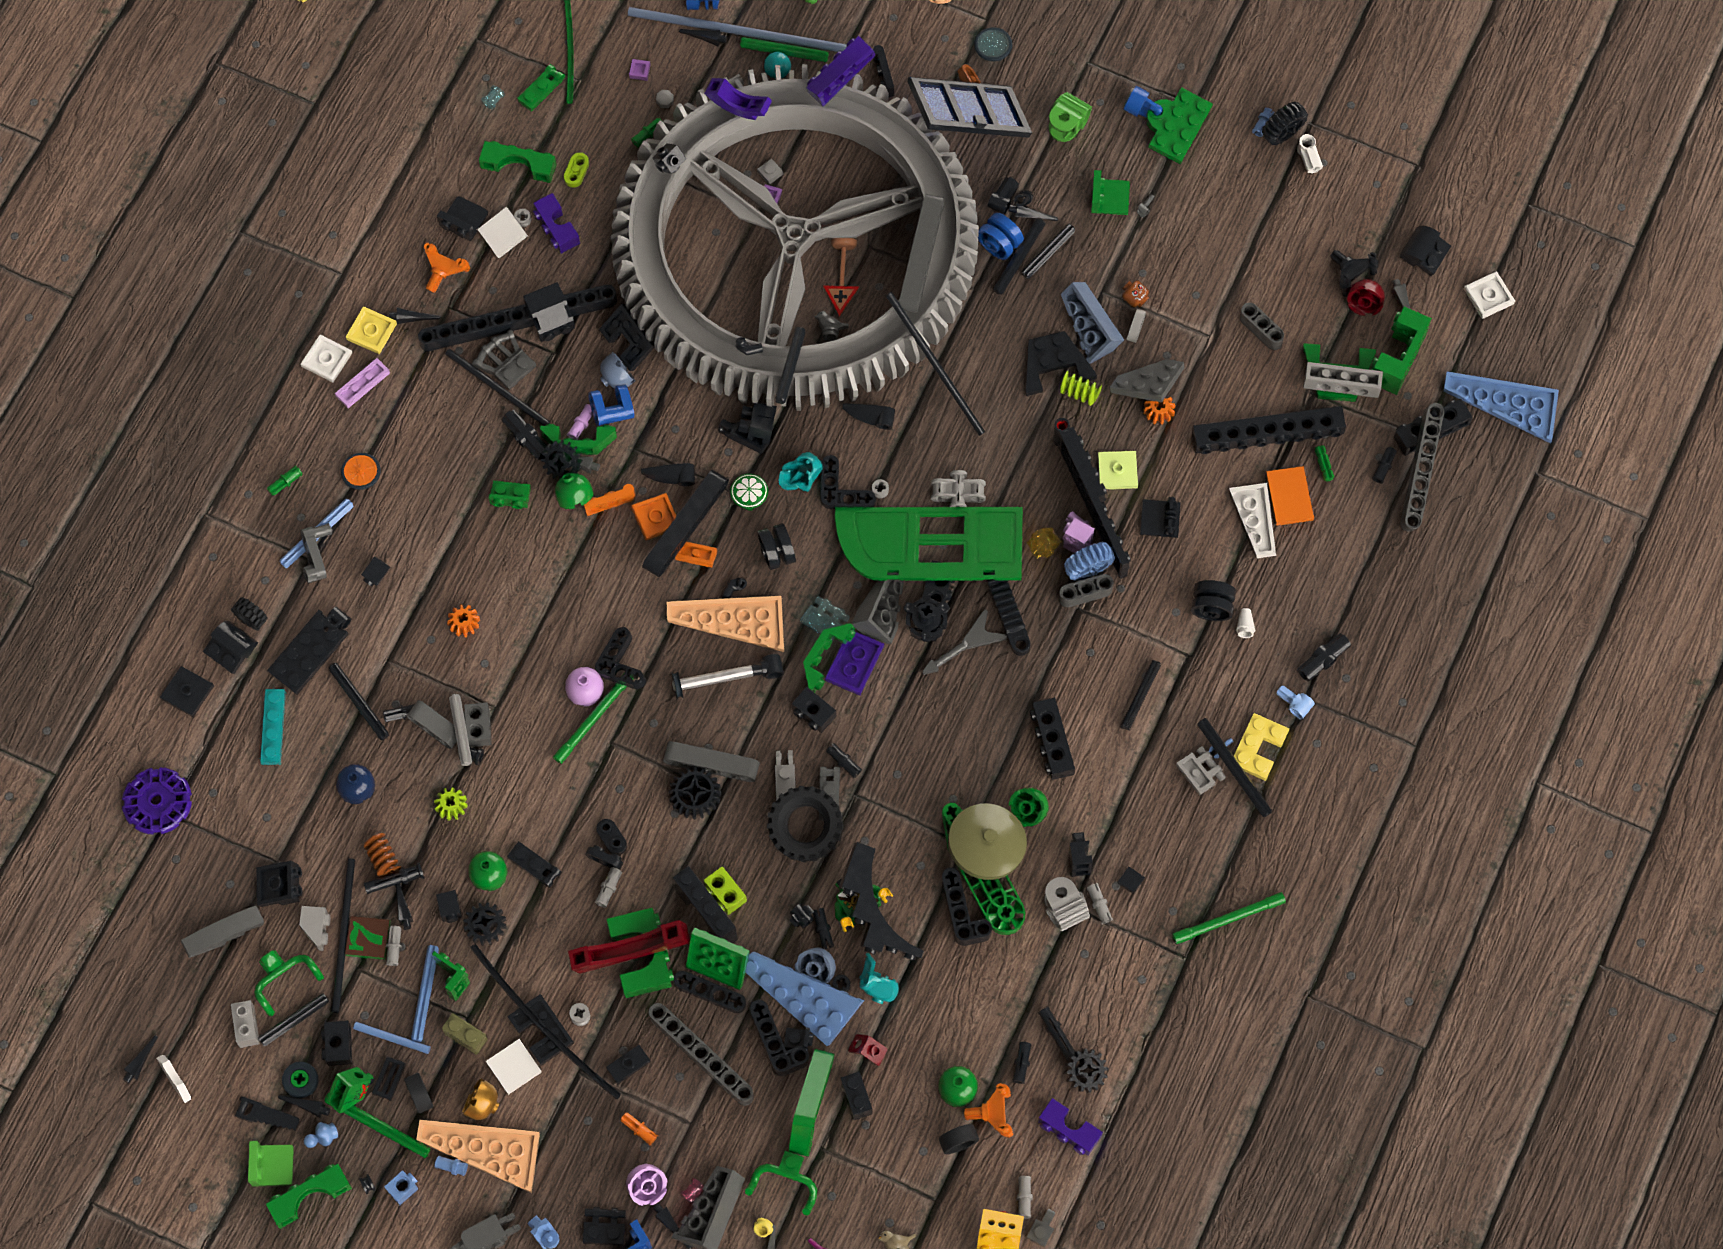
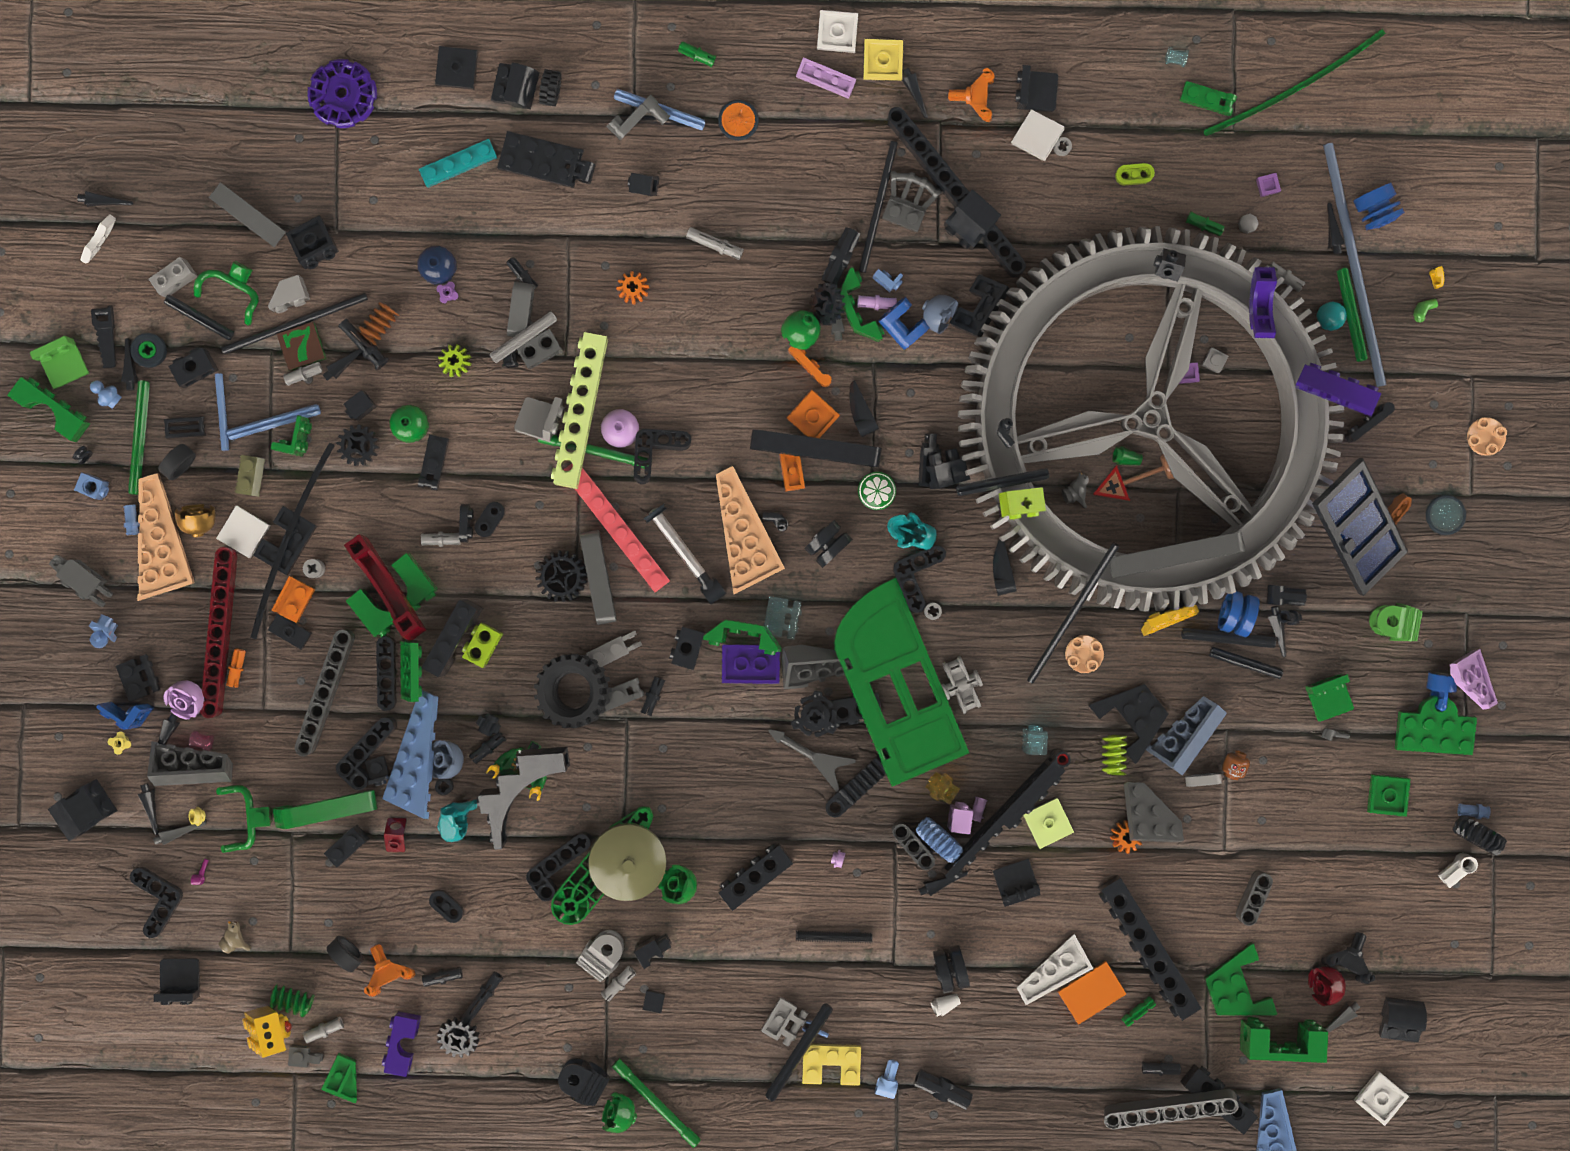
camera: 65 degrees right, 20 degrees up
green torso [326,1067,374,1114] -> none
black axle [329,663,389,740] -> none
green arch [479,141,557,183] -> none
green bracket [489,480,531,509] -> none
dark purple arch [533,193,580,254] -> none
green cylinder [938,1066,978,1107] -> none
light grey brick [1303,362,1383,398] -> none
none -> dark red beam [200,547,238,718]
none -> green piece [270,984,315,1018]
none -> orange plate [272,576,315,623]
none -> green wing [321,1053,357,1104]
none -> black plate [429,890,464,923]
none -> medium lavender plate [436,282,458,303]
none -> light grey bracket [514,397,565,442]
none -> yellowish green brick [551,332,608,489]
none -> black piece [558,1058,610,1107]
none -> coral plate [563,463,670,593]
none -> green cylinder [602,1092,637,1133]
none -> light grey pin [686,227,744,260]
none -> lavender plate [831,850,846,868]
none -> medium blue bracket [872,269,903,293]
none -> black piece [918,871,968,896]
none -> lime brick [999,487,1046,520]
none -> clear light blue brick [1022,725,1048,755]
none -> light nougat dish [1065,635,1104,673]
none -> green cone [1112,446,1143,466]
none -> yellow plate [1141,605,1199,636]
none -> green tile [1367,774,1411,817]
none -> lavender plate [1450,649,1498,710]

